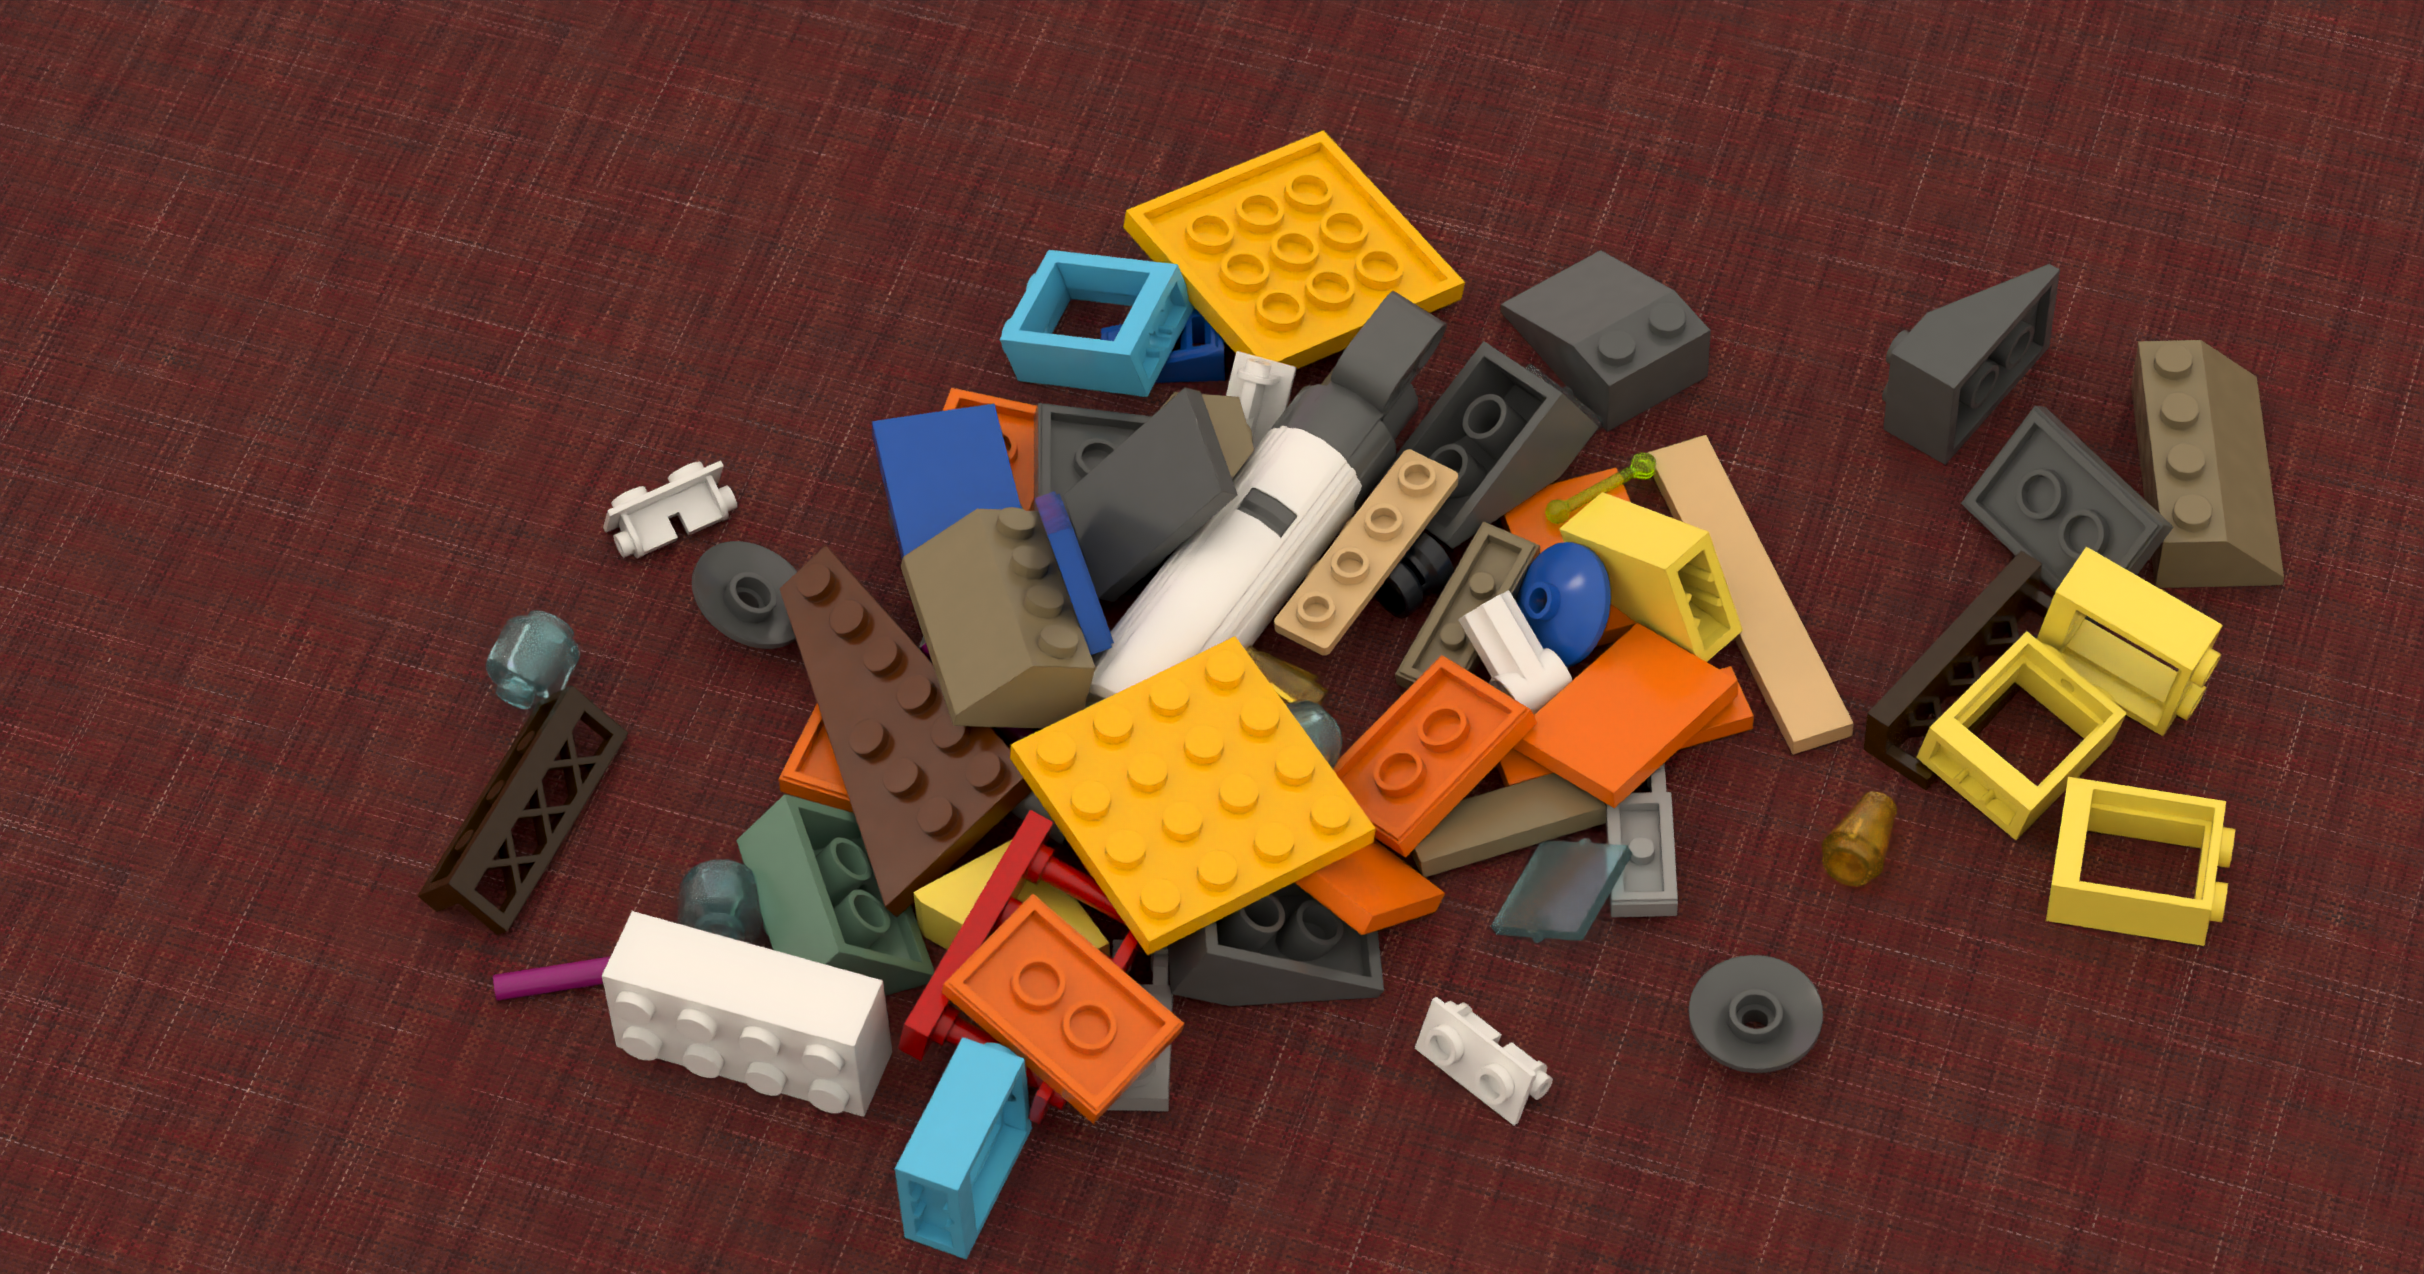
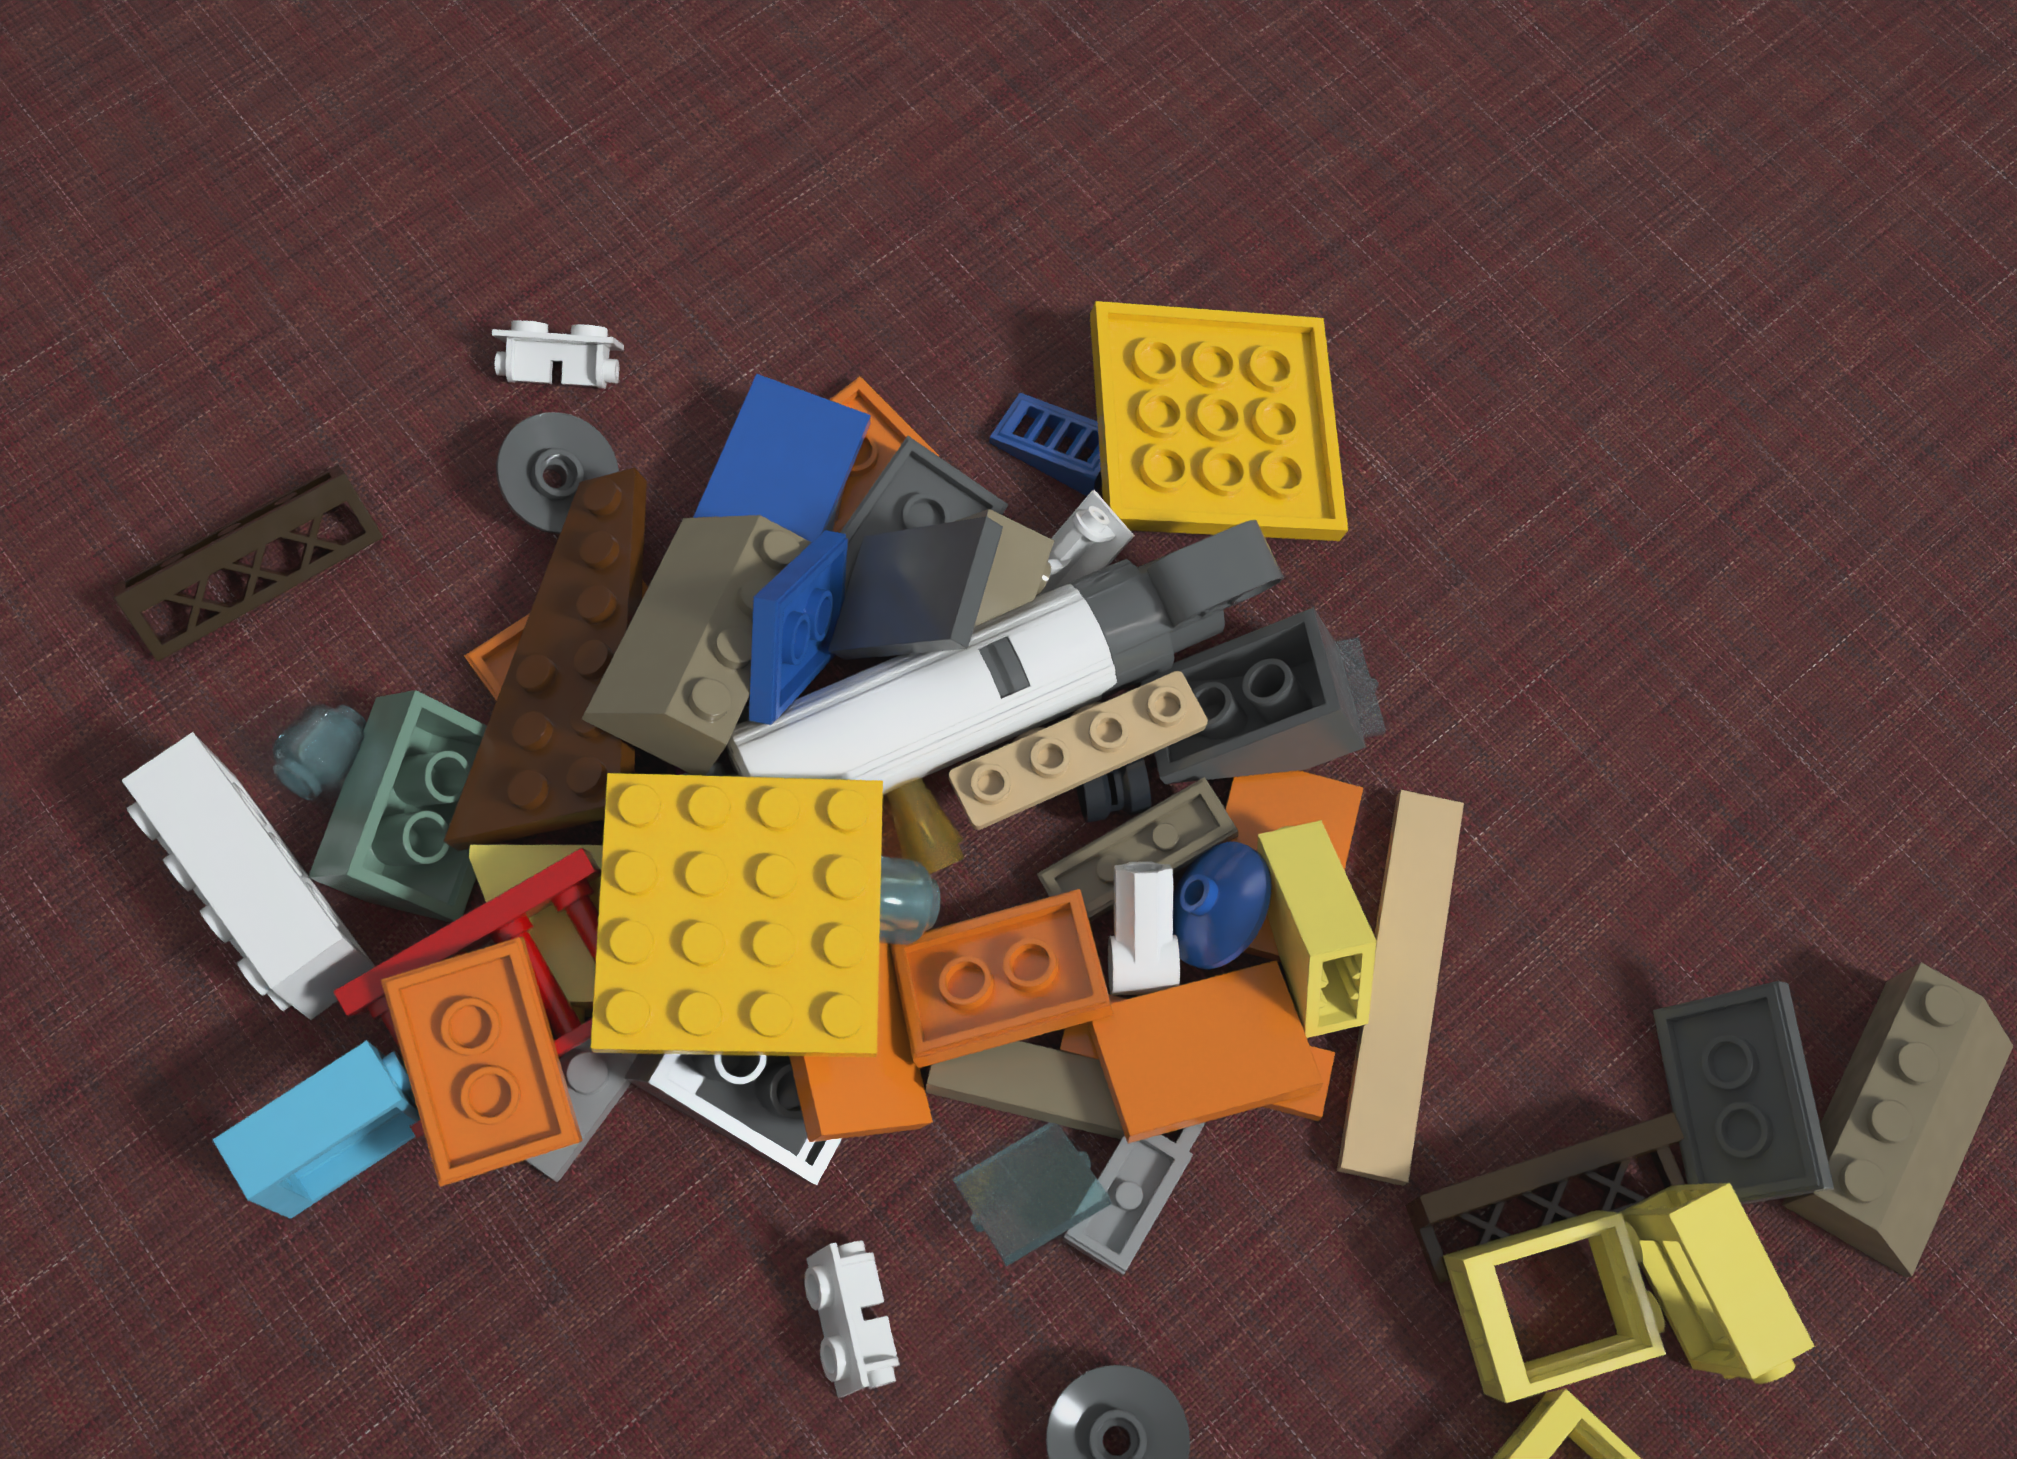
camera: 25 degrees right, 15 degrees up
clear light blue head [485,610,580,709] -> none
magenta bar [493,956,611,1001] -> none
medium azure window [999,250,1194,397] -> none
dark grey slope [1500,250,1711,432] -> none
clear neon green hinge [1545,452,1656,524] -> none
clear yellow cone [1822,791,1897,886] -> none
dark grey slope [1882,264,2060,465] -> none

